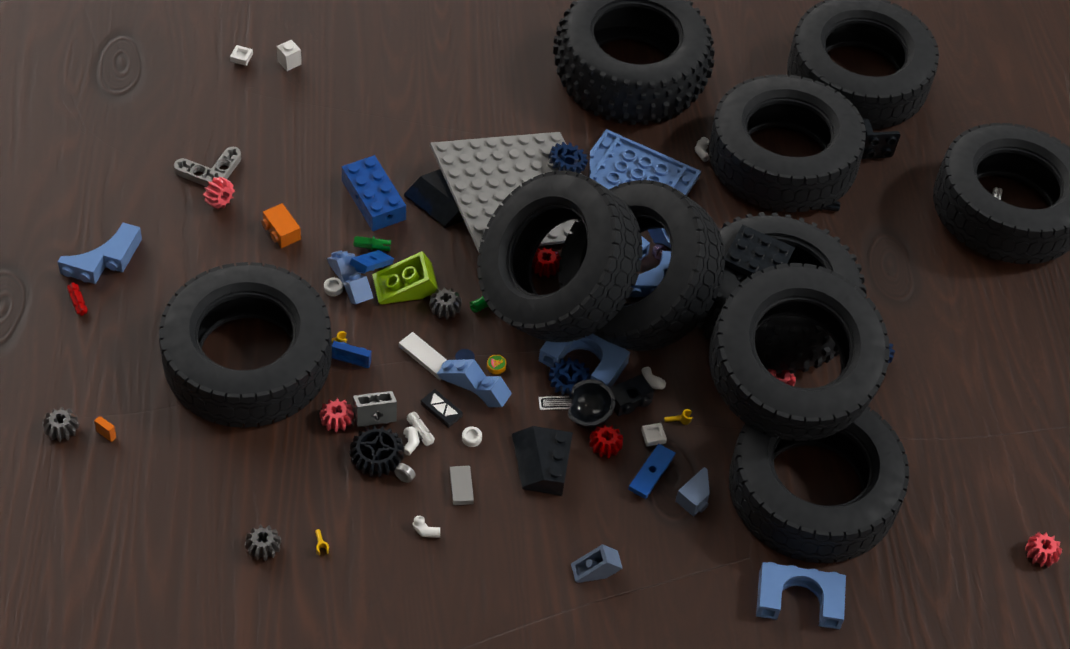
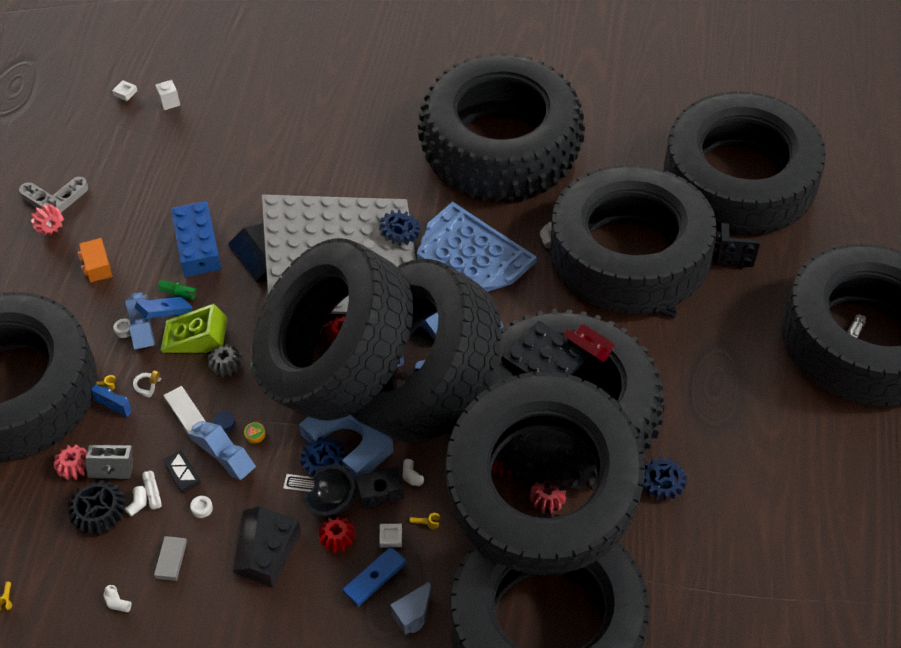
camera: 20 degrees right, 0 degrees up
light grey tile [394,463,416,483] -> none
none -> white piece [133,370,162,397]
none -> dark red bracket [563,323,615,362]

